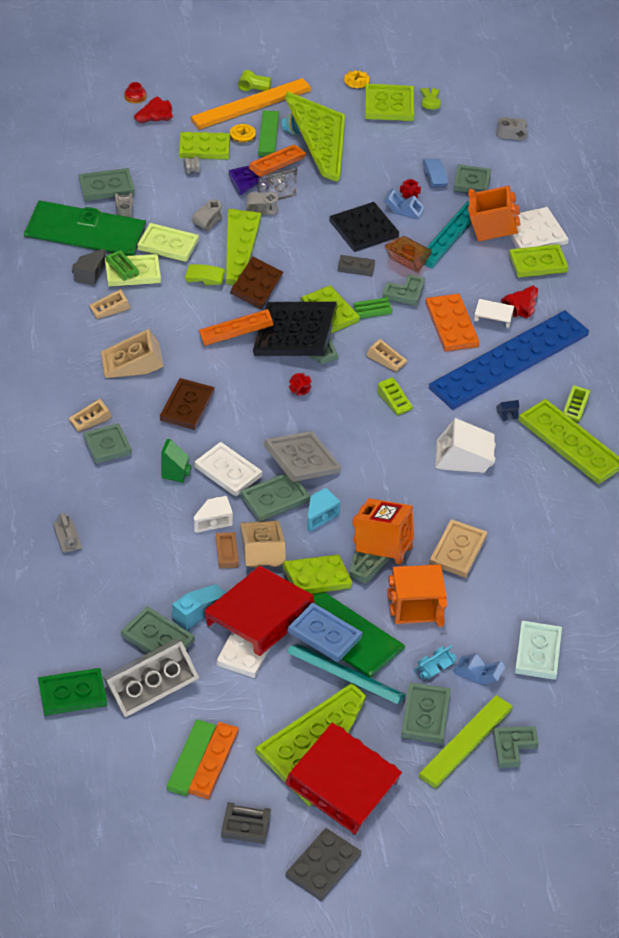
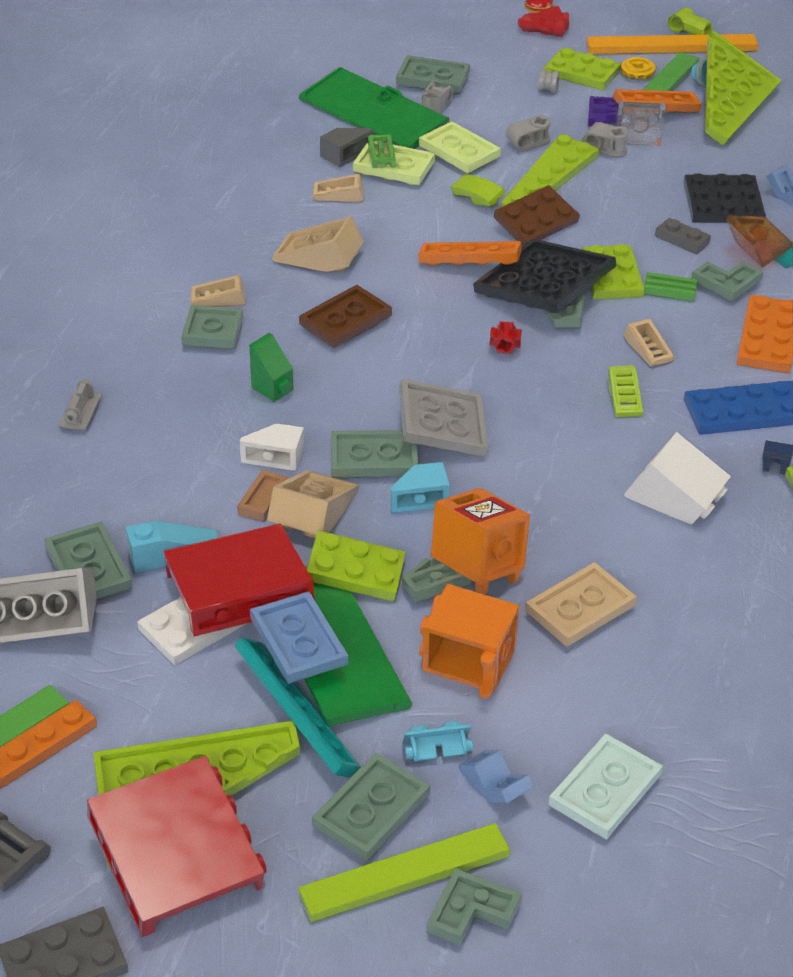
camera: 30 degrees right, 5 degrees down
white plate [194,442,262,497] -> none

